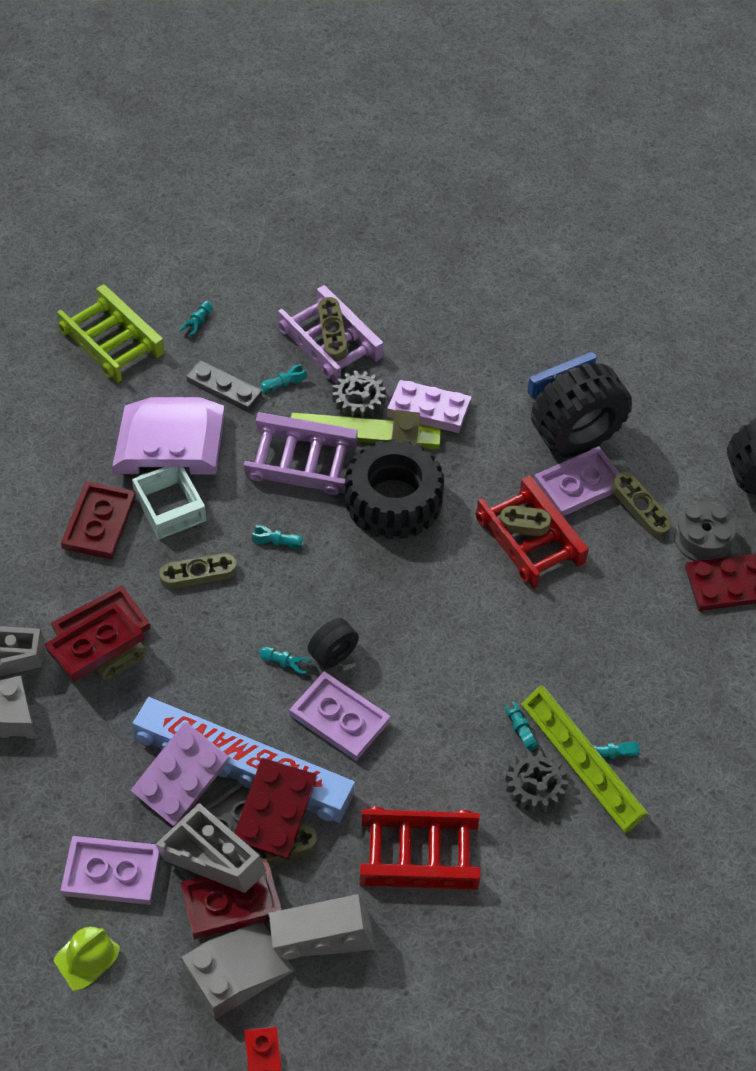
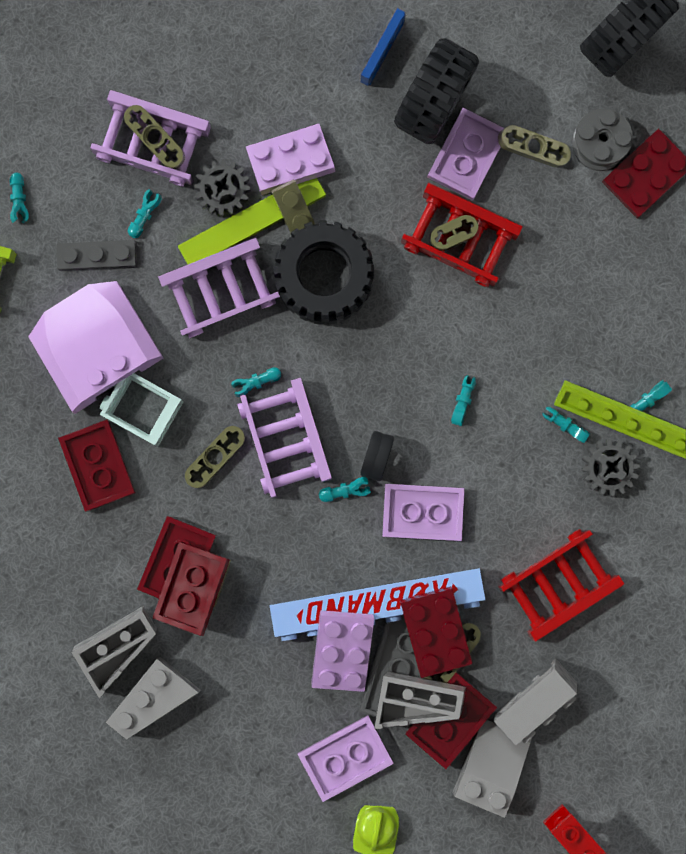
camera: 35 degrees left, 30 degrees up
none -> lavender fence [237,378,332,498]
none -> teal piece [451,375,476,426]

